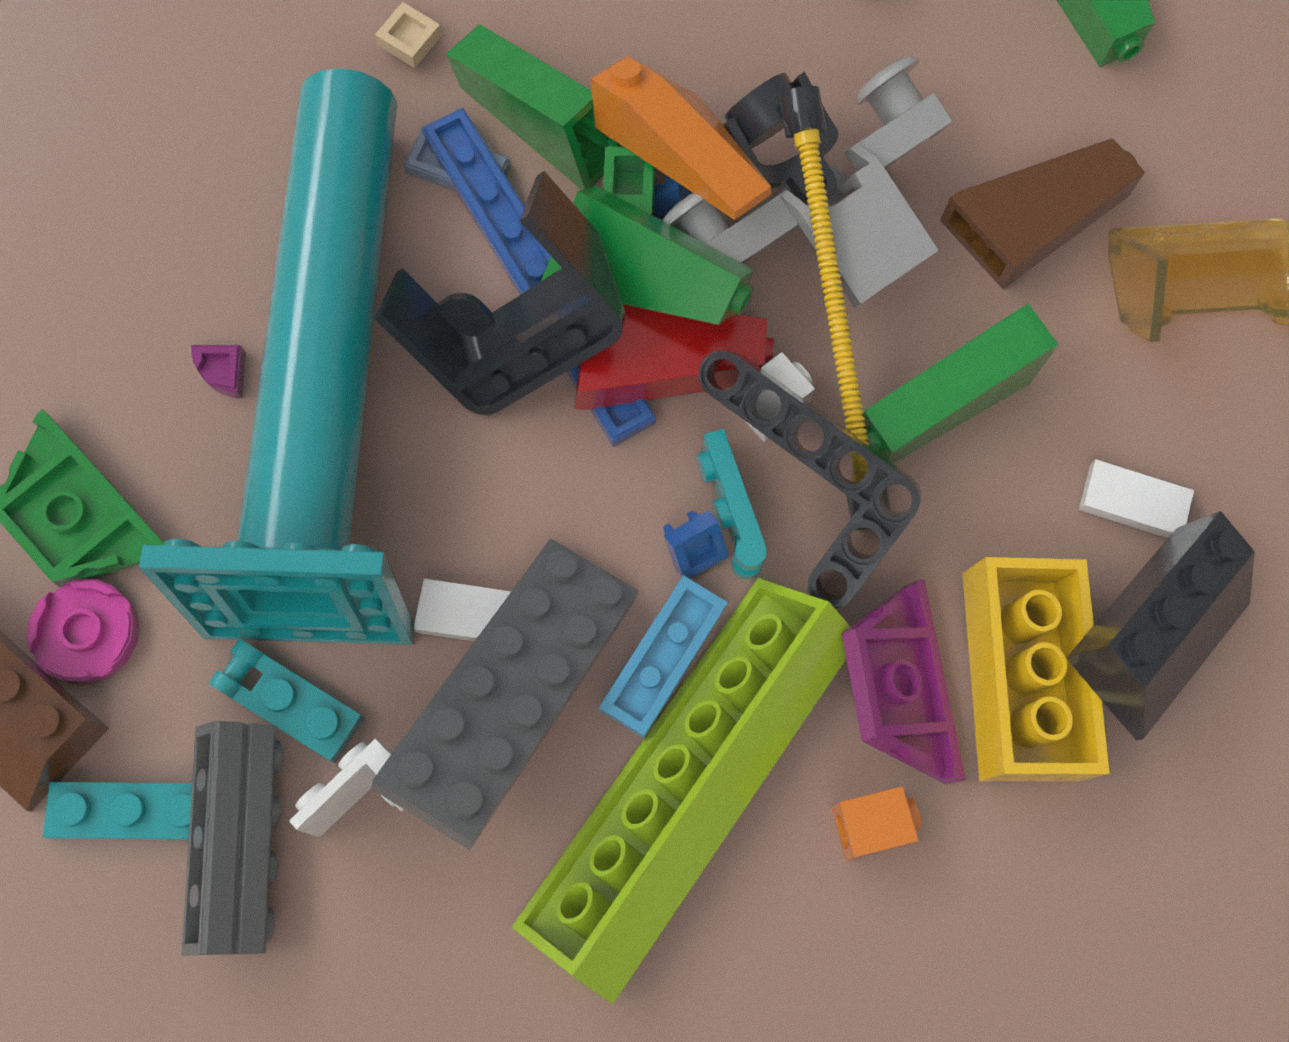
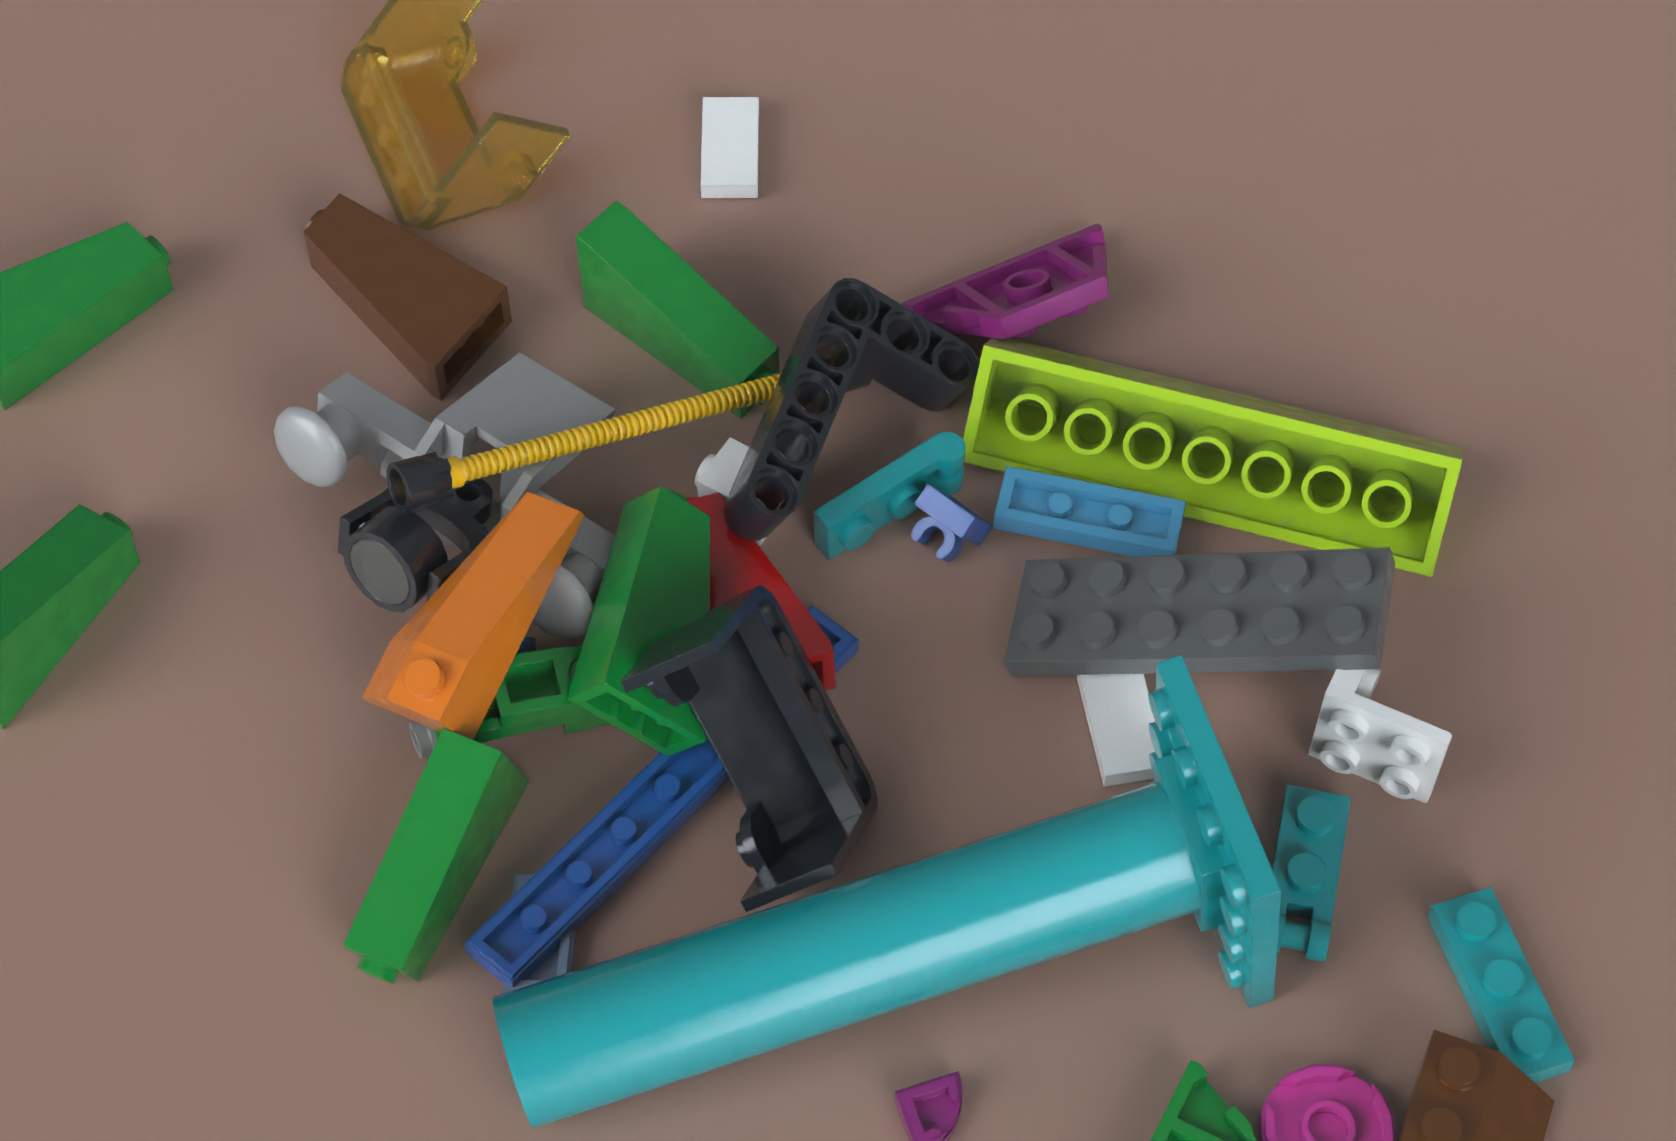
camera: 105 degrees left, 15 degrees down
dark grey brick [181,721,283,956] -> none
tan plate [375,2,442,68] -> none
orange brick [831,786,922,861] -> none
yellow brick [962,557,1110,781] -> none
black slope [1066,511,1255,741] -> none

